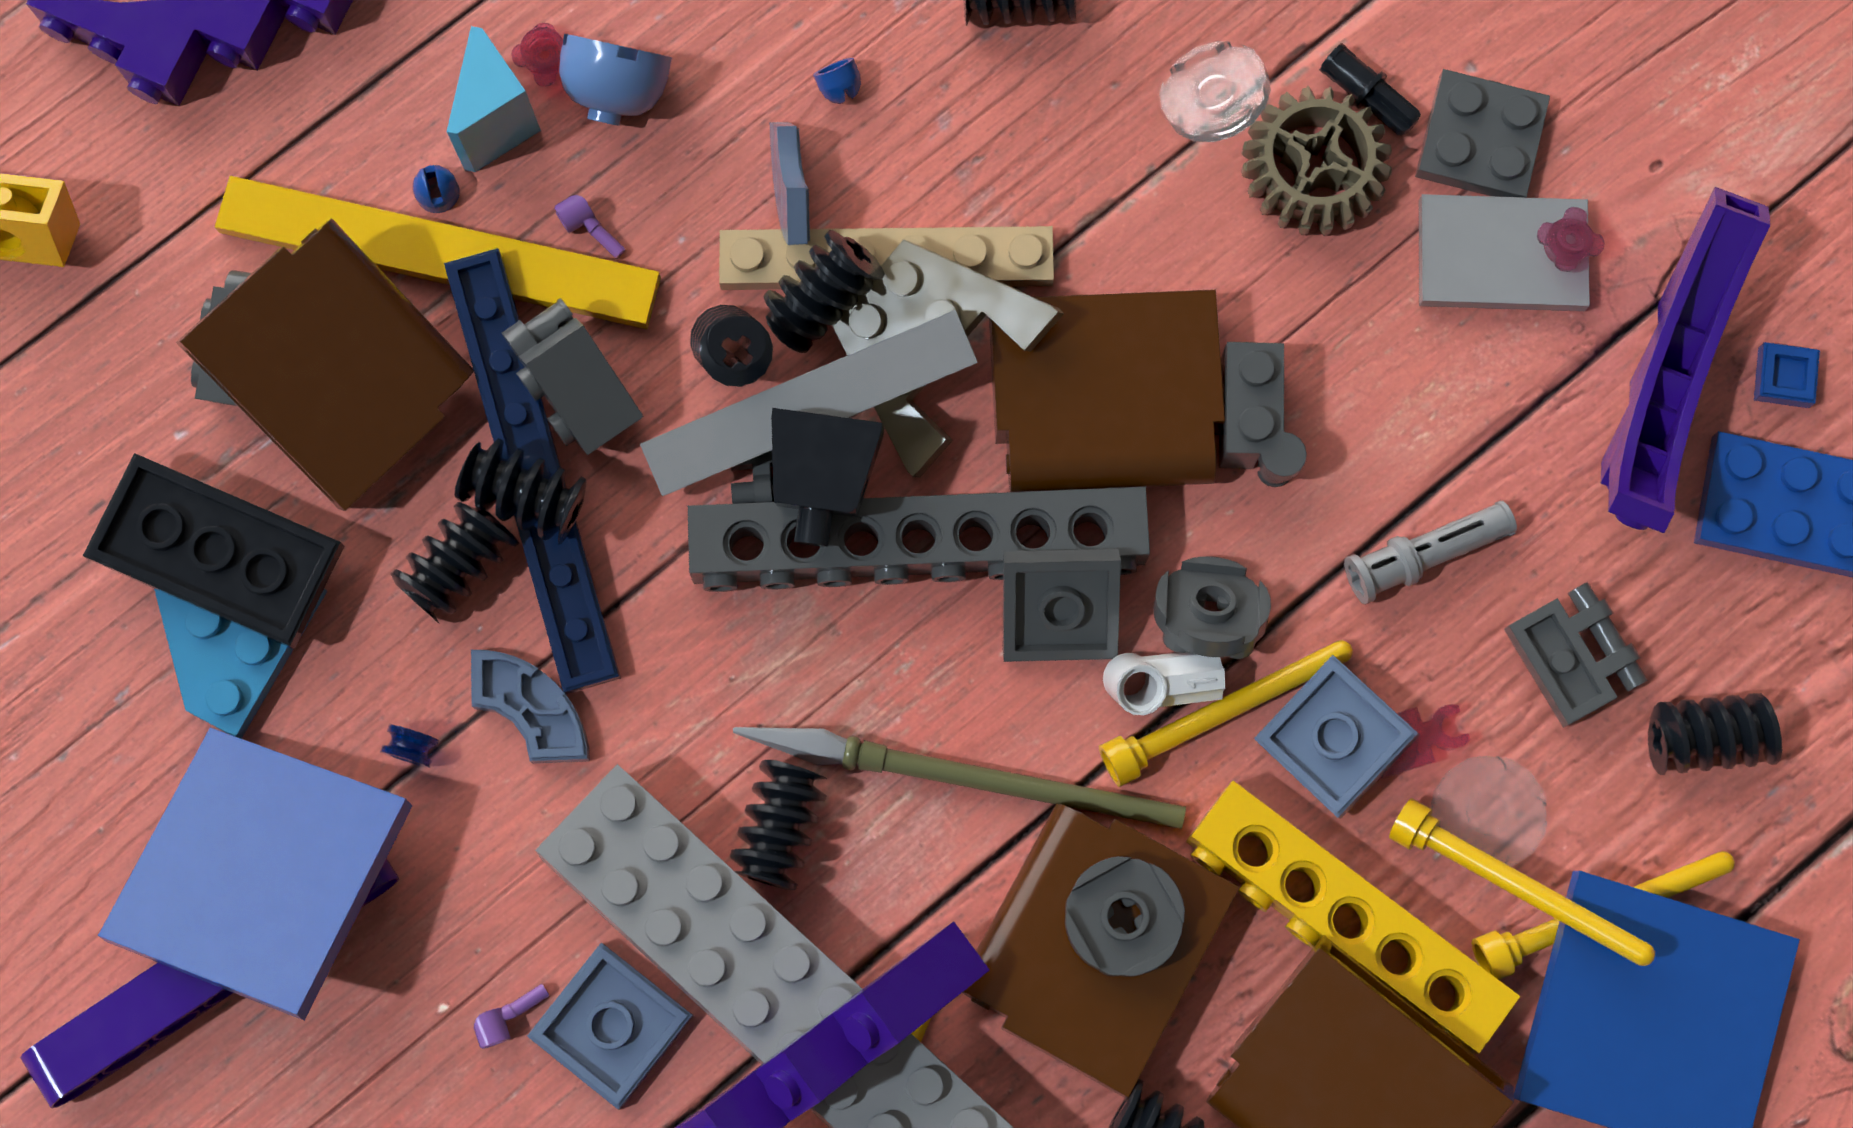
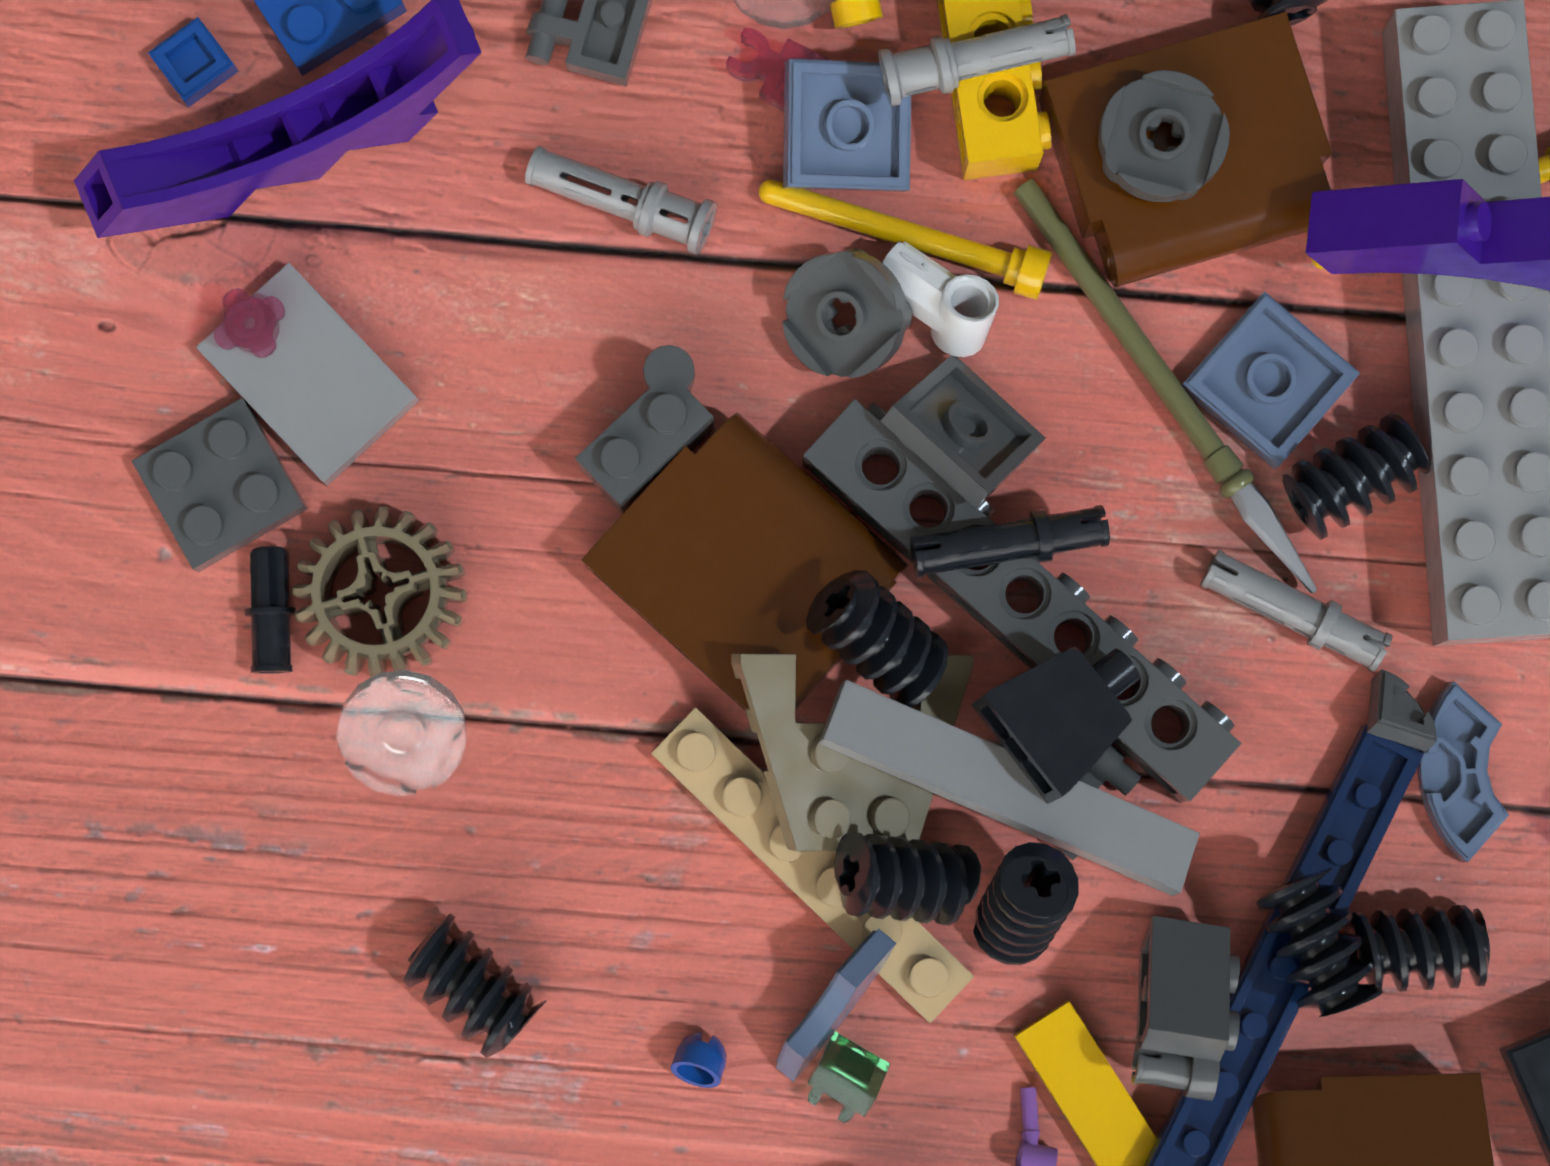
camera: 135 degrees left, 5 degrees up
none -> black piece [806,570,949,707]
none -> clear green tile [808,1031,890,1123]
none -> light grey pin [878,14,1076,107]
none -> black pin [910,505,1110,578]
none -> sand blue tile [1182,291,1360,470]
none -> light grey pin [1200,549,1392,672]
none -> dark grey tile [1367,669,1437,752]

